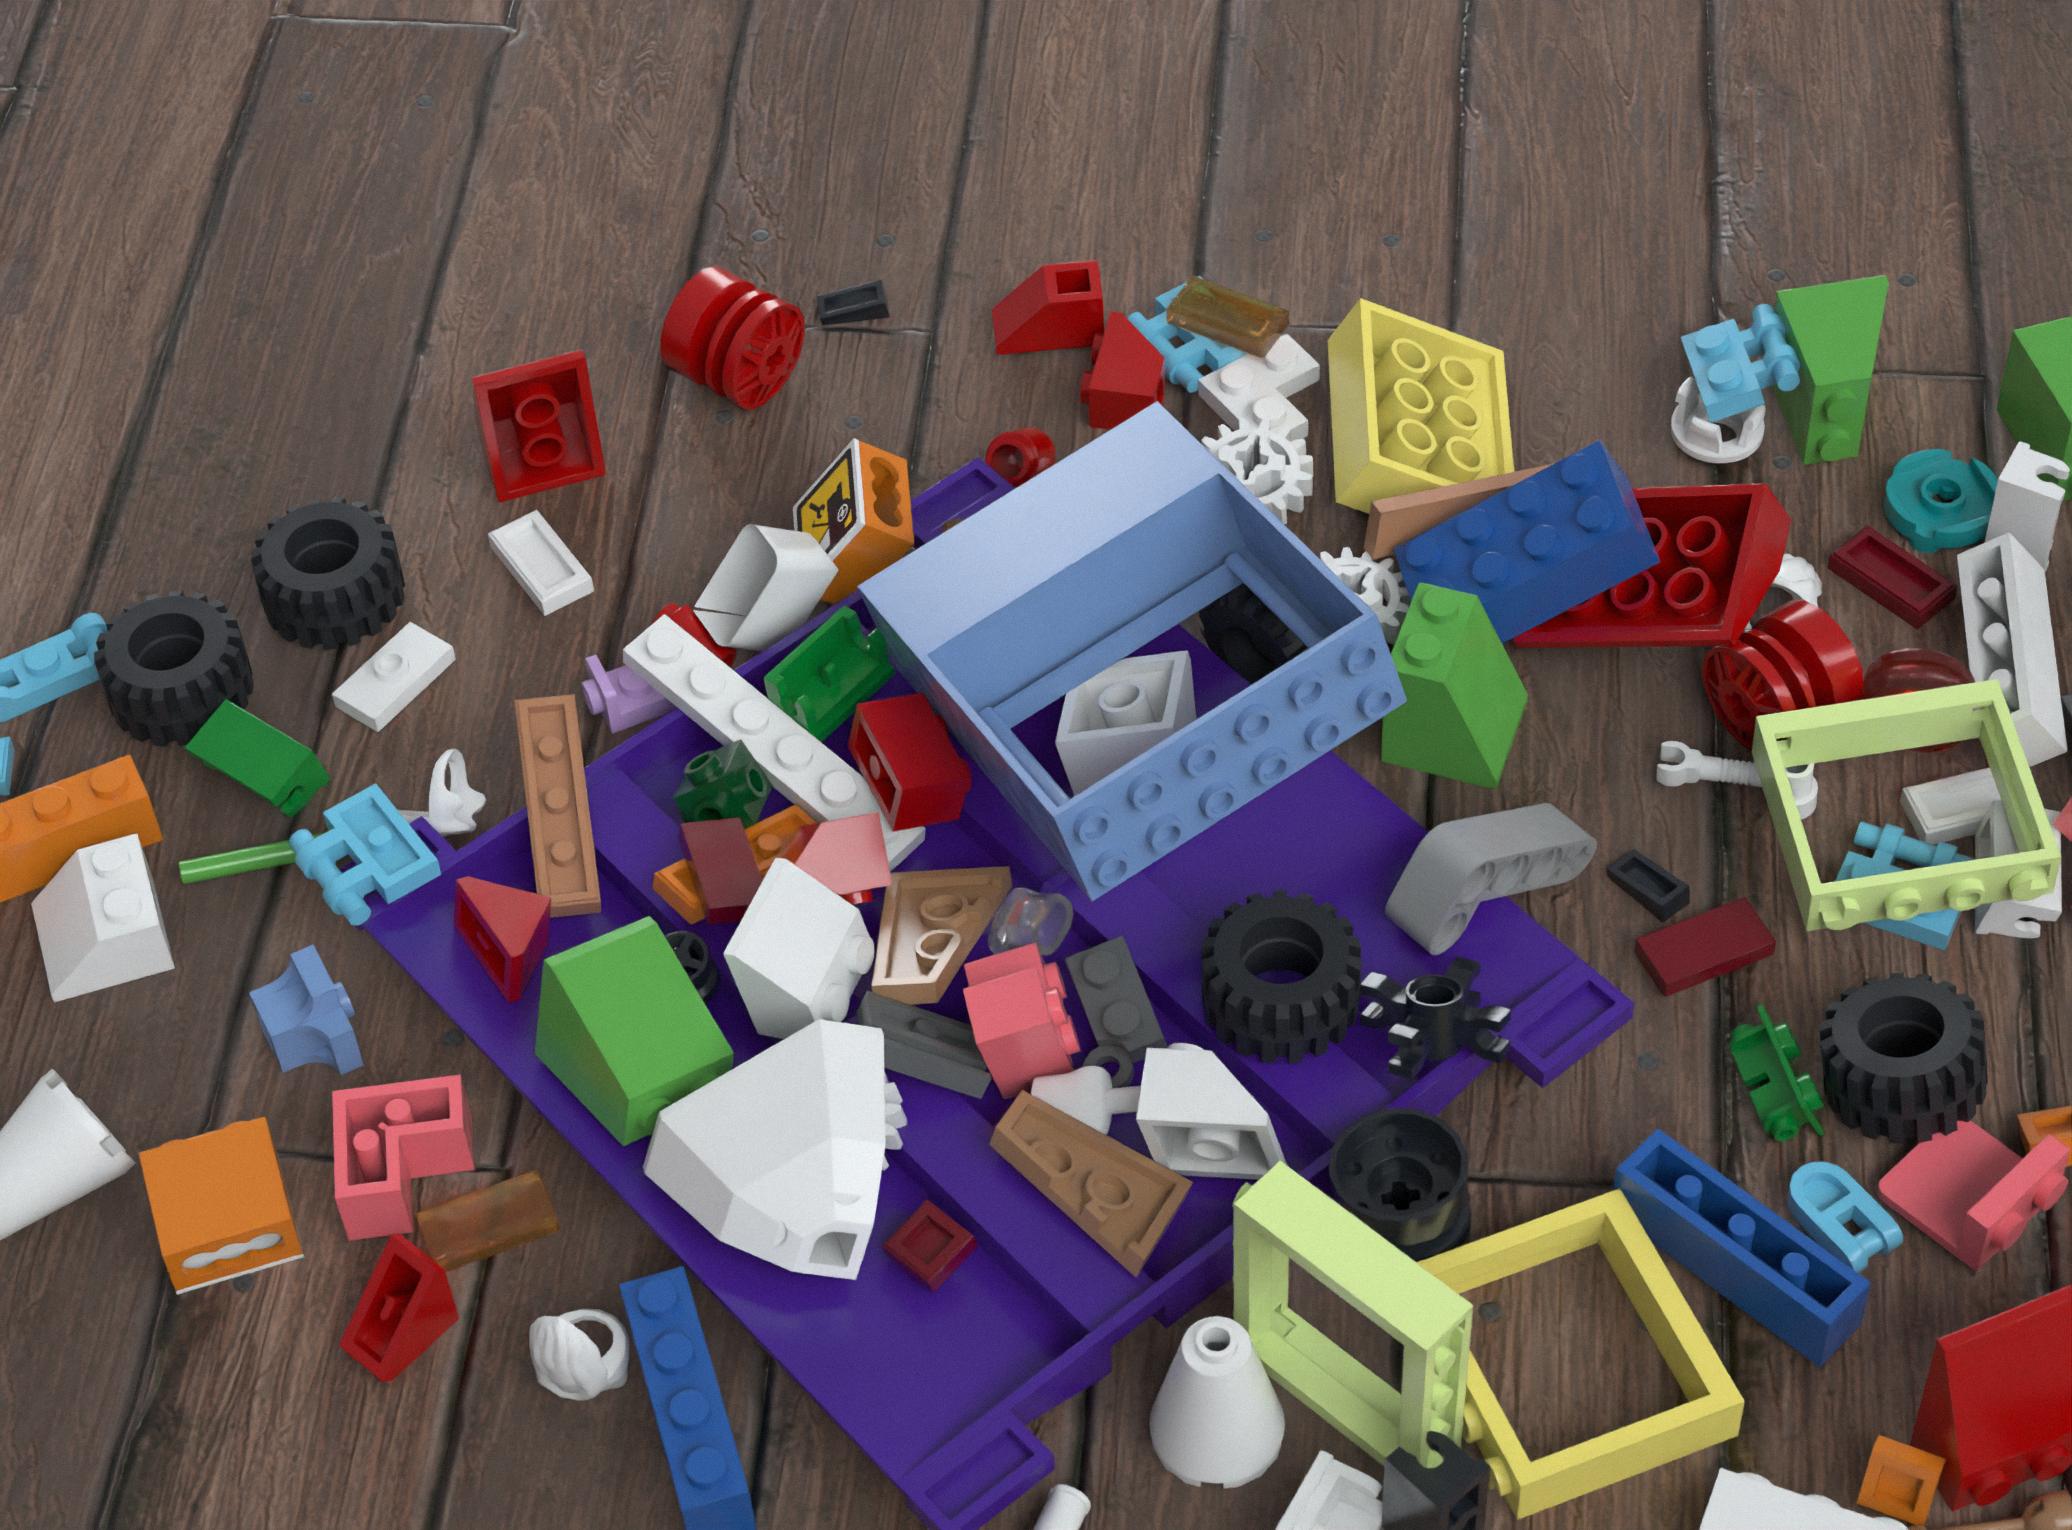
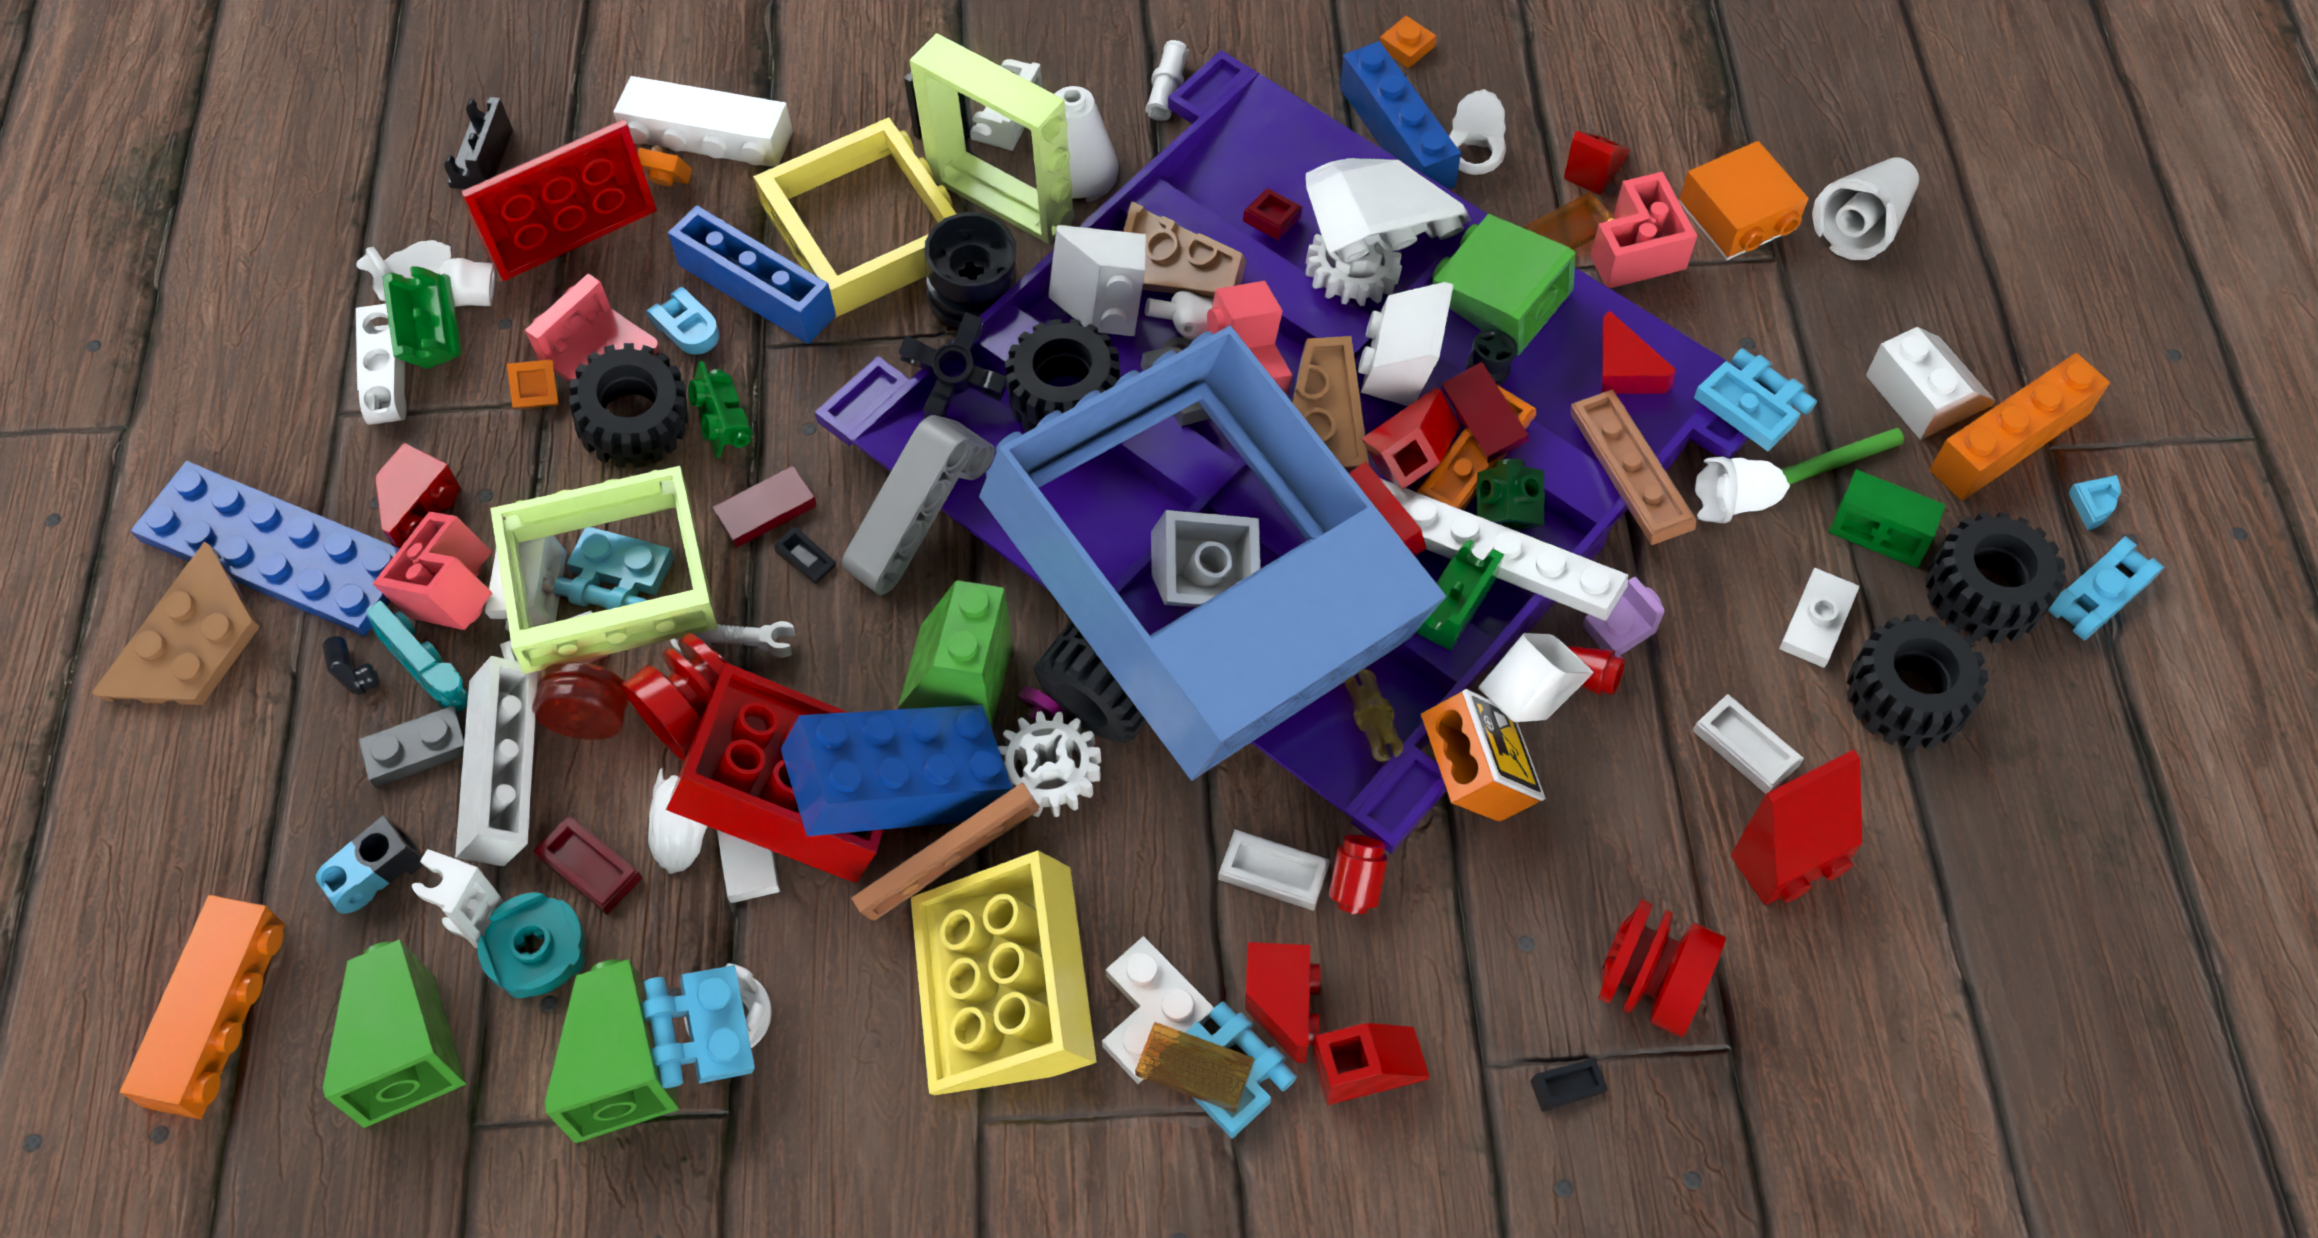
camera: 170 degrees right, 10 degrees up
medium blue brick [249,945,364,1075] -> none
dark grey plate [857,991,991,1099] -> none
white gear [1201,418,1313,524] -> none

